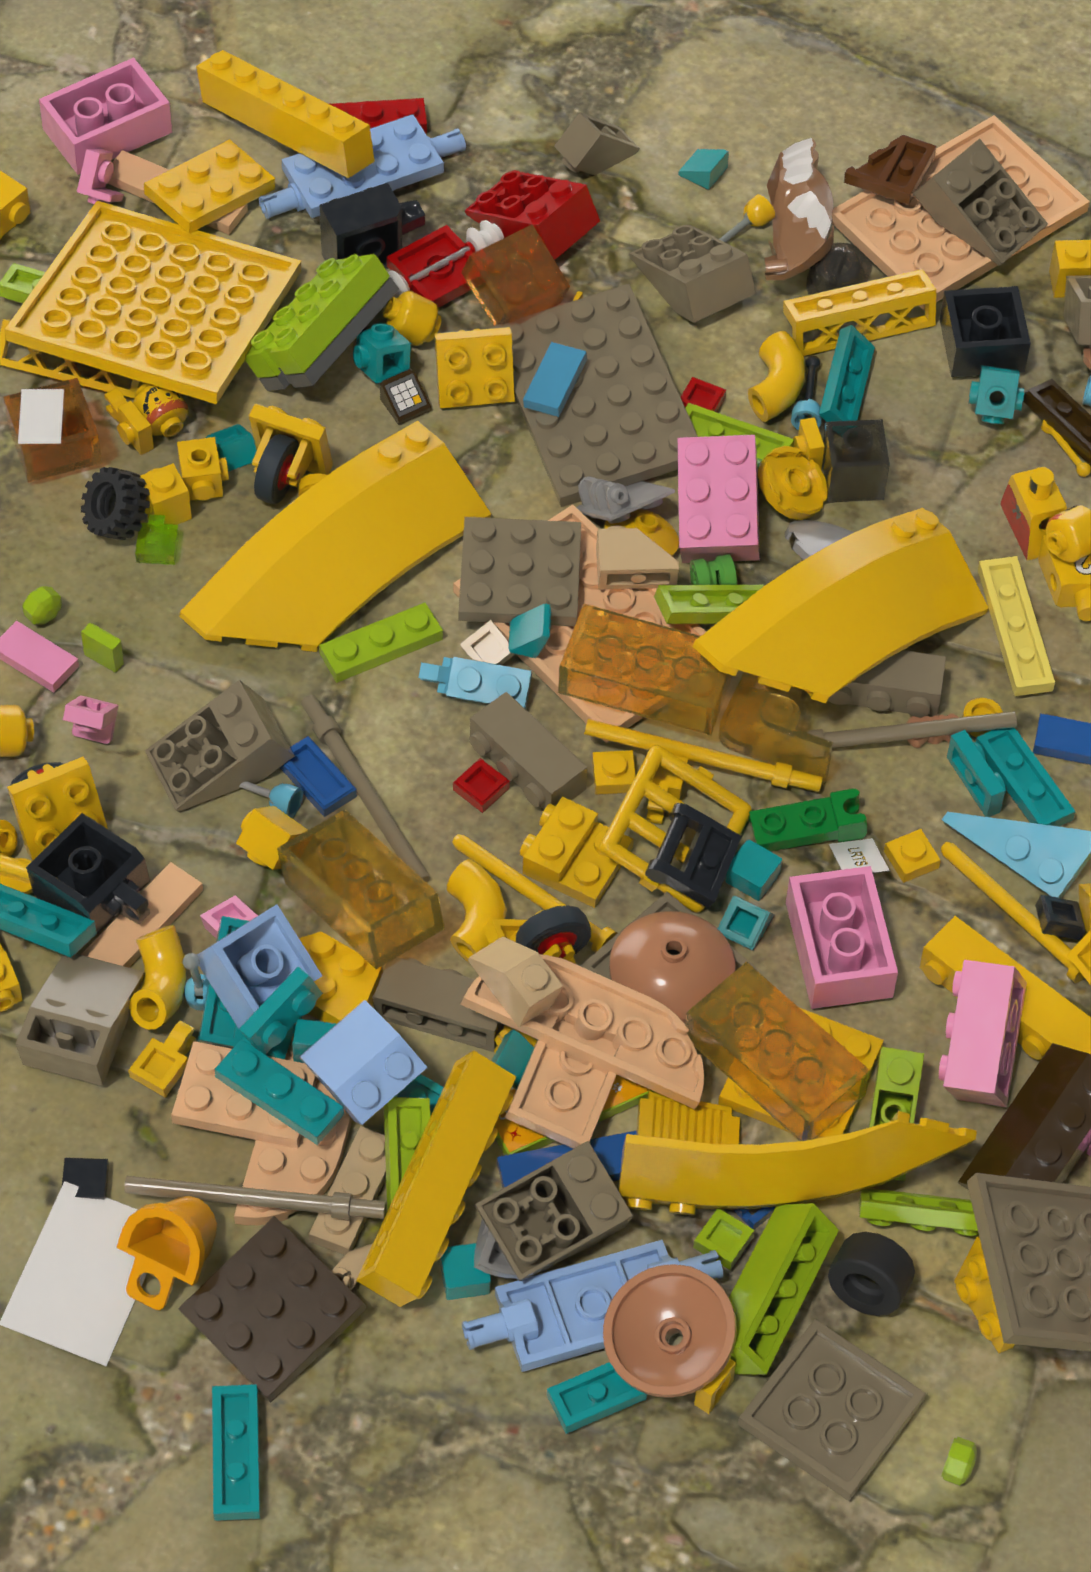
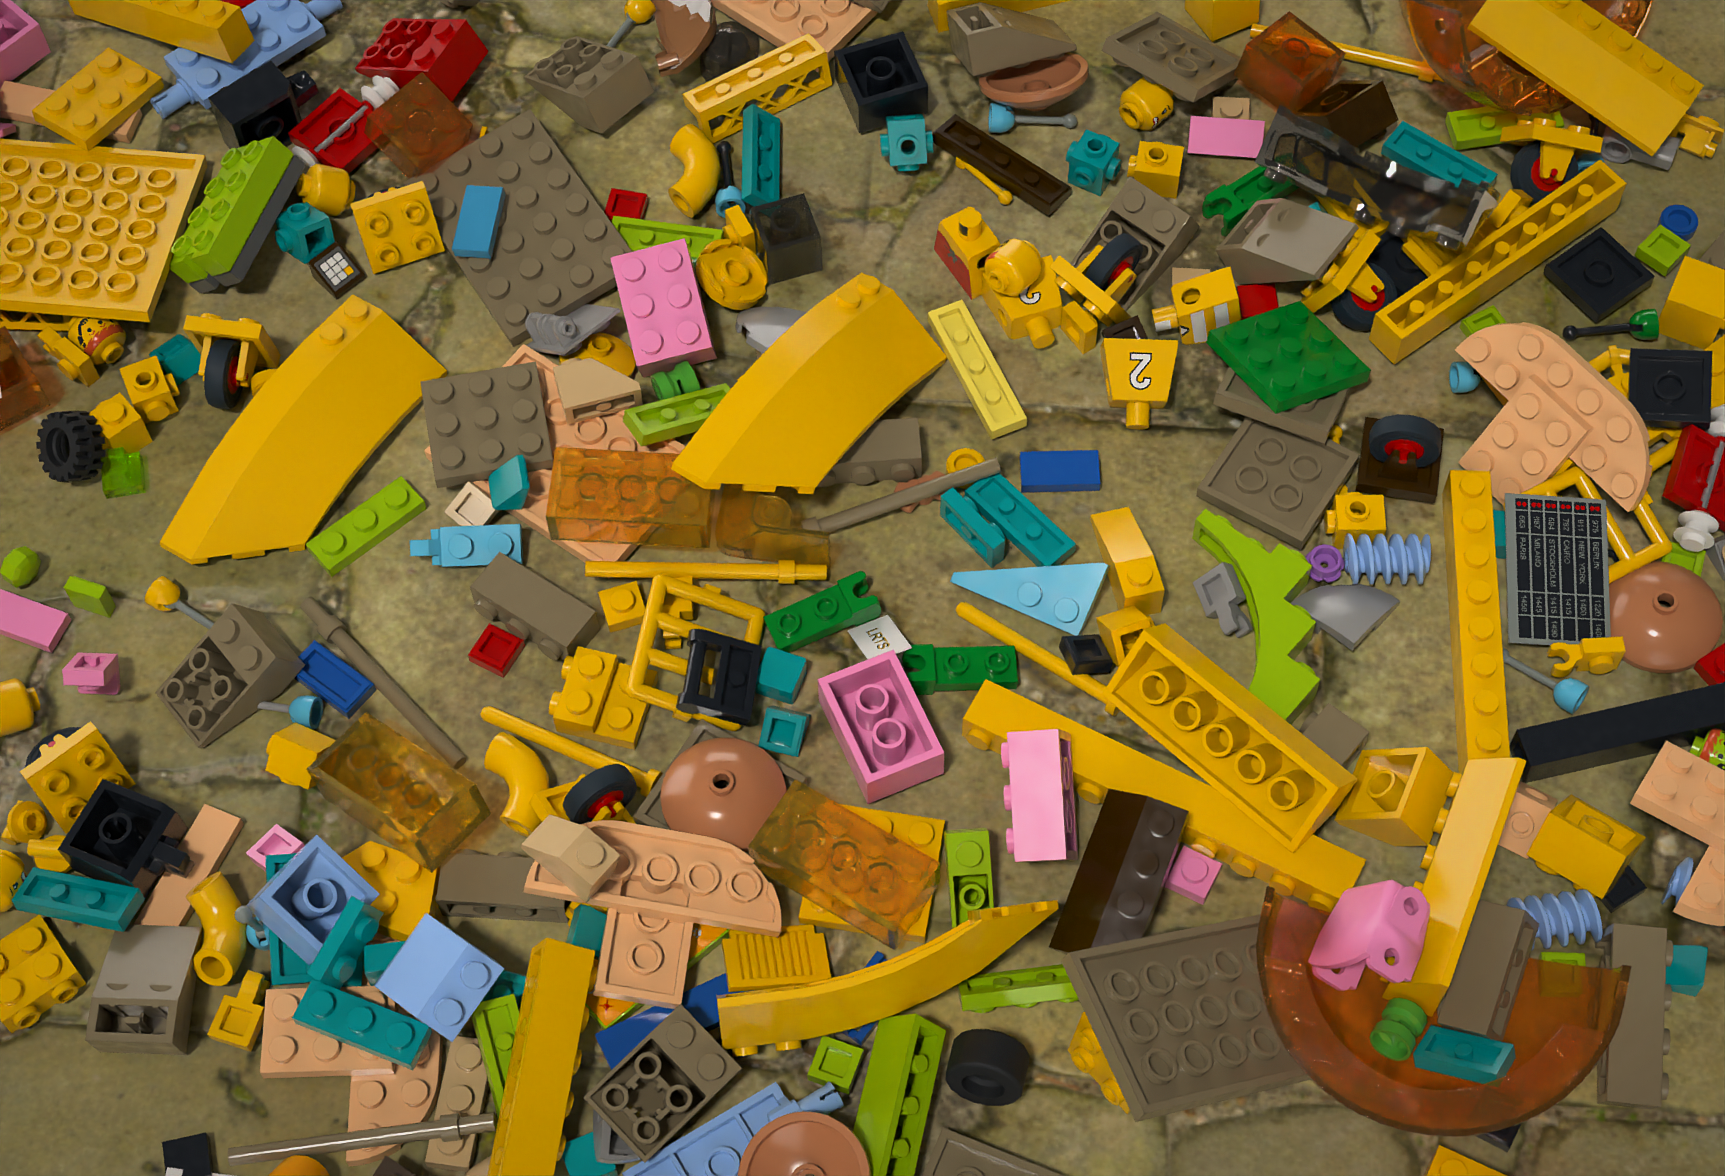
camera: 10 degrees left, 5 degrees up
yellow plate [884,829,941,883] -> none
none -> yellow hinge [145,576,214,629]
none -> green plate [902,644,1018,695]

